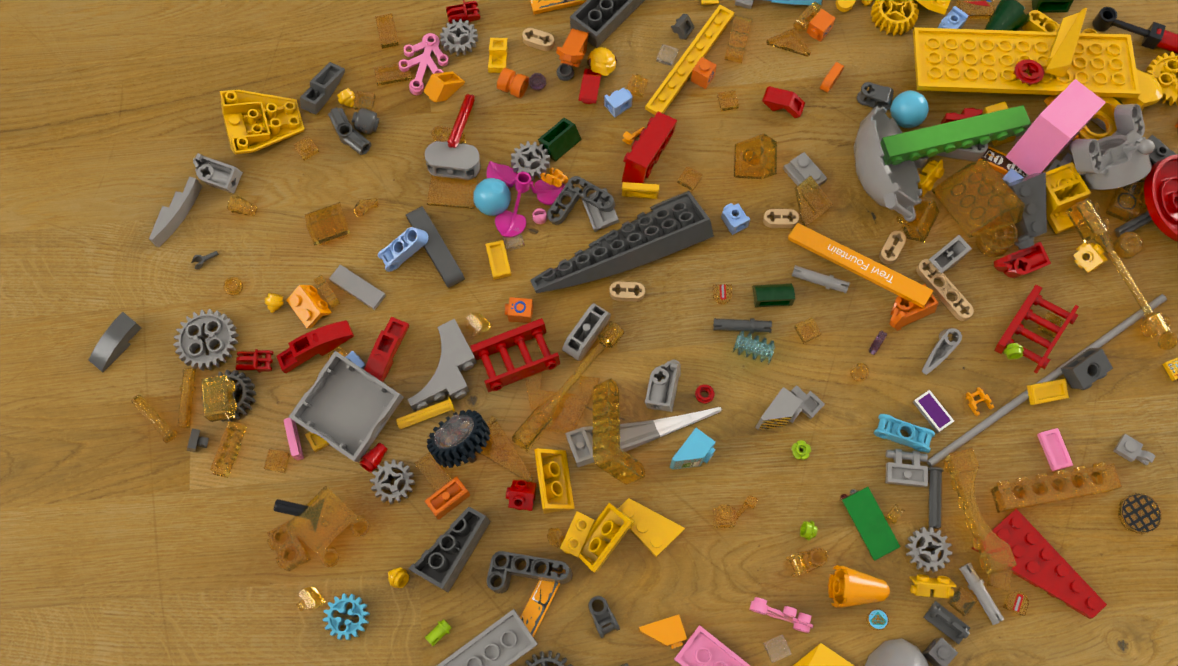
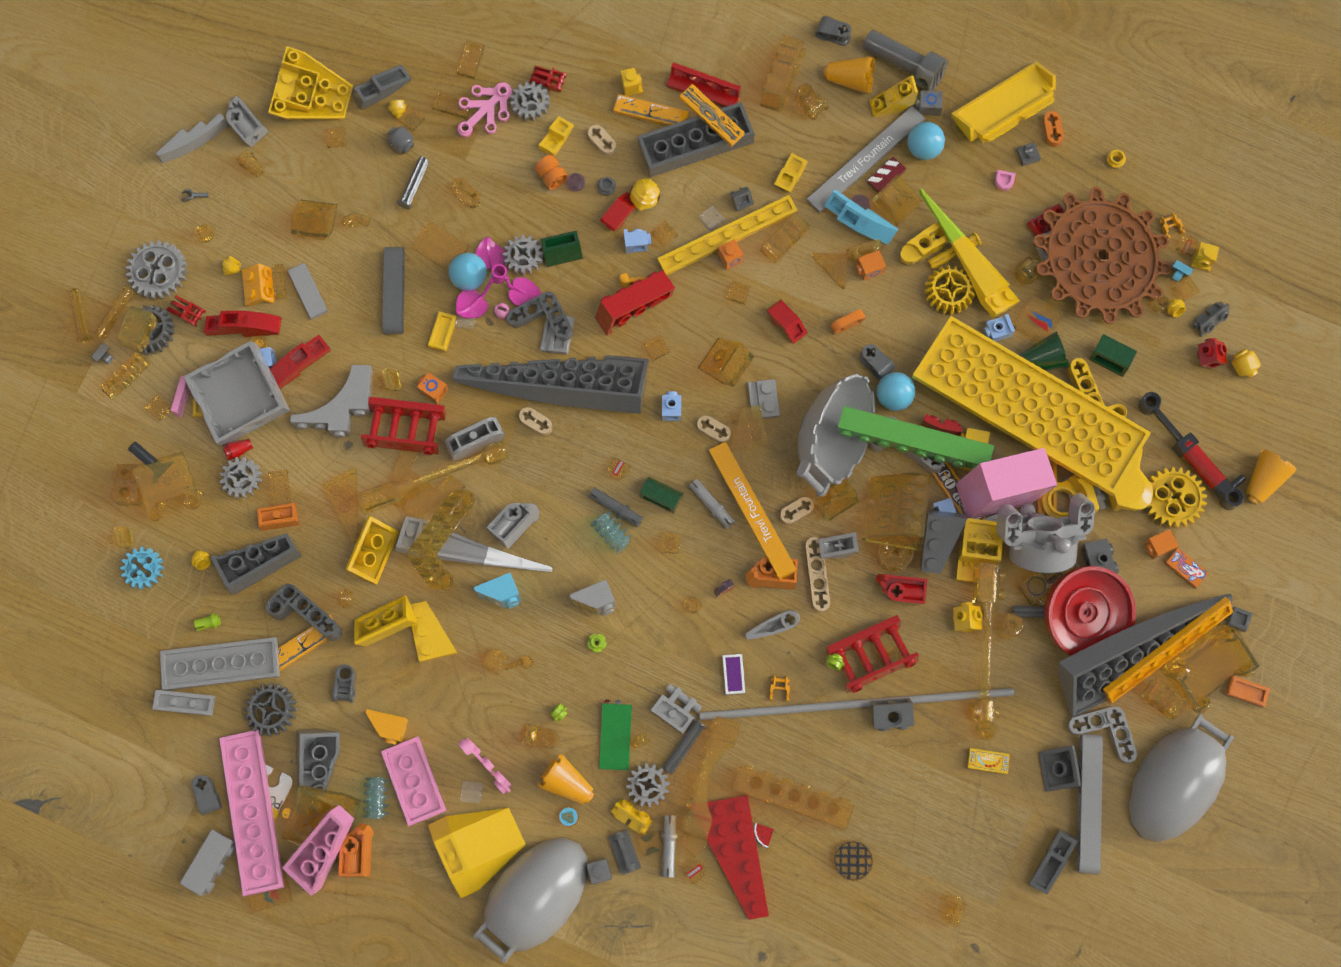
camera: 30 degrees right, 5 degrees up
dark grey slope [89,312,142,372] -> none
dark grey piece [328,107,371,155] -> none
light blue piece [378,227,428,272] -> none
yellow axle [396,397,455,429] -> none
light orange slope [423,71,465,102] -> none
light grey brick [425,141,481,180] -> none
black wheel [427,410,490,468] -> none
red axle [448,94,475,148] -> none
red brick [506,480,537,511] -> none
light orange piece [541,167,568,188] -> none
orange piece [556,28,589,68] -> none
yellow hinge [560,511,594,557] -> none
yellow tile [622,182,659,199] -> none
red plate [695,384,715,404] -> none
light grey plate [790,385,825,419] -> none
medium azure piece [874,414,935,453] -> none
yellow hinge [917,159,944,197] -> none
red gear [1013,59,1044,86] -> none
dark grey plate [1015,234,1035,250] -> none
yellow tile [1027,379,1069,405] -> none
bright pink tile [1037,428,1073,472] -> none
yellow wedge [1045,8,1087,78] -> none
light grey plate [1113,434,1155,465] -> none
none -> axle [397,156,429,209]
none -> red tile [754,823,774,849]

